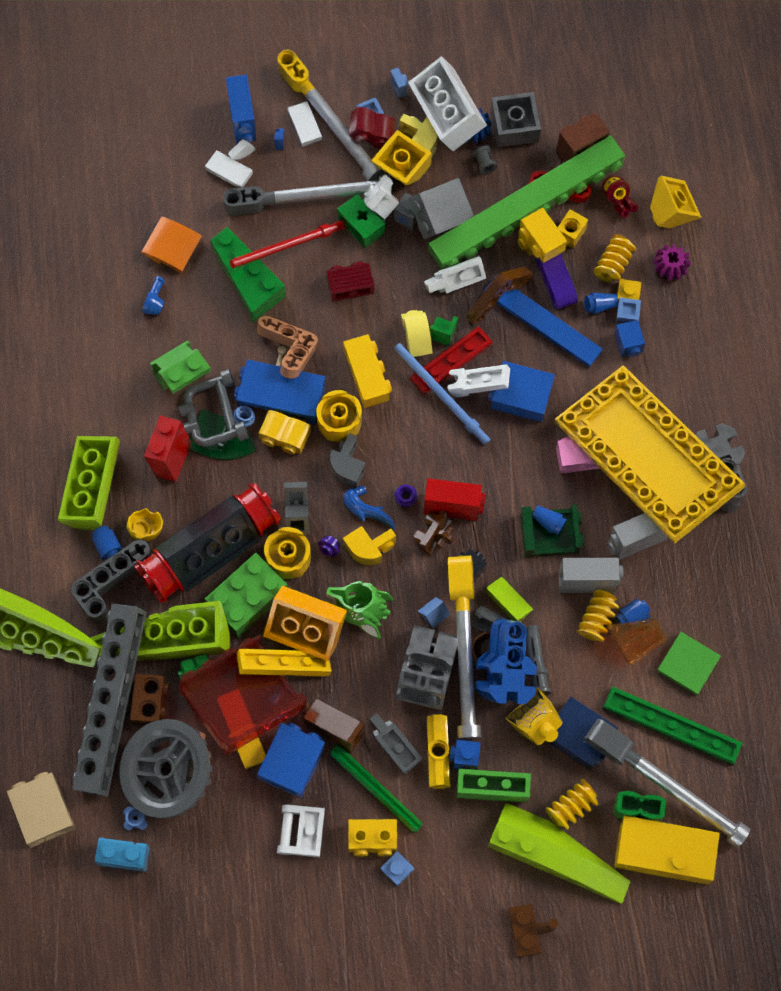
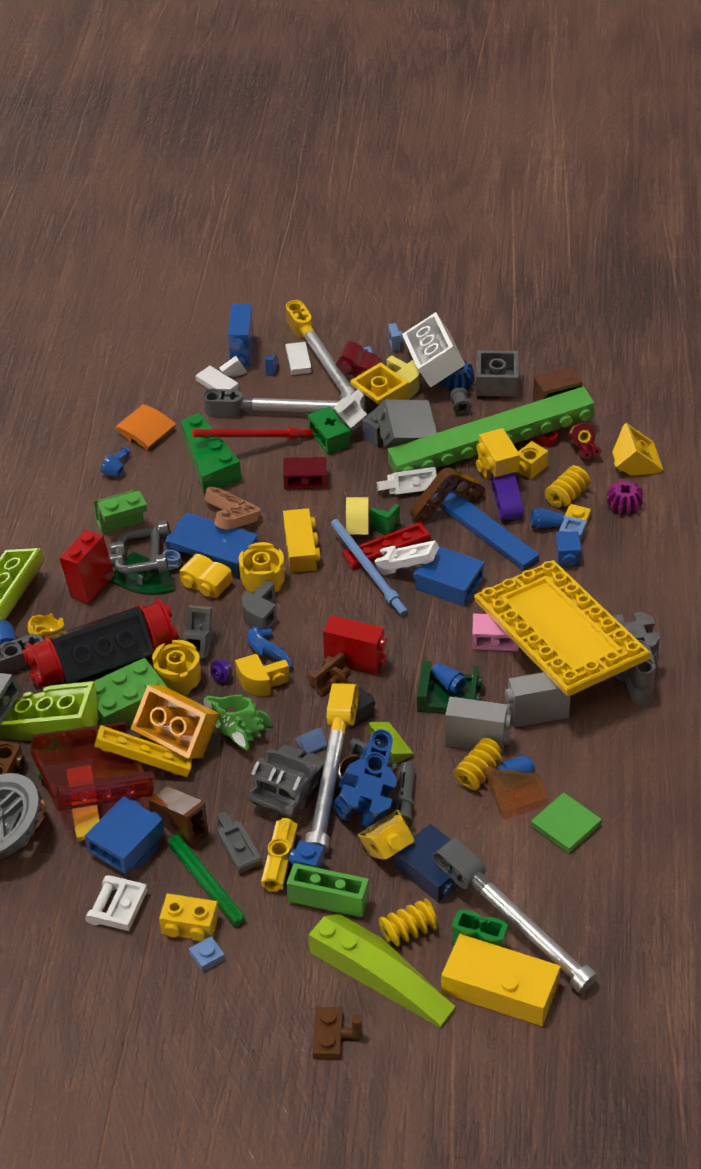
camera: 15 degrees right, 25 degrees down
dark purple plate [395,485,417,507] -> none
green tile [603,686,743,765] -> none

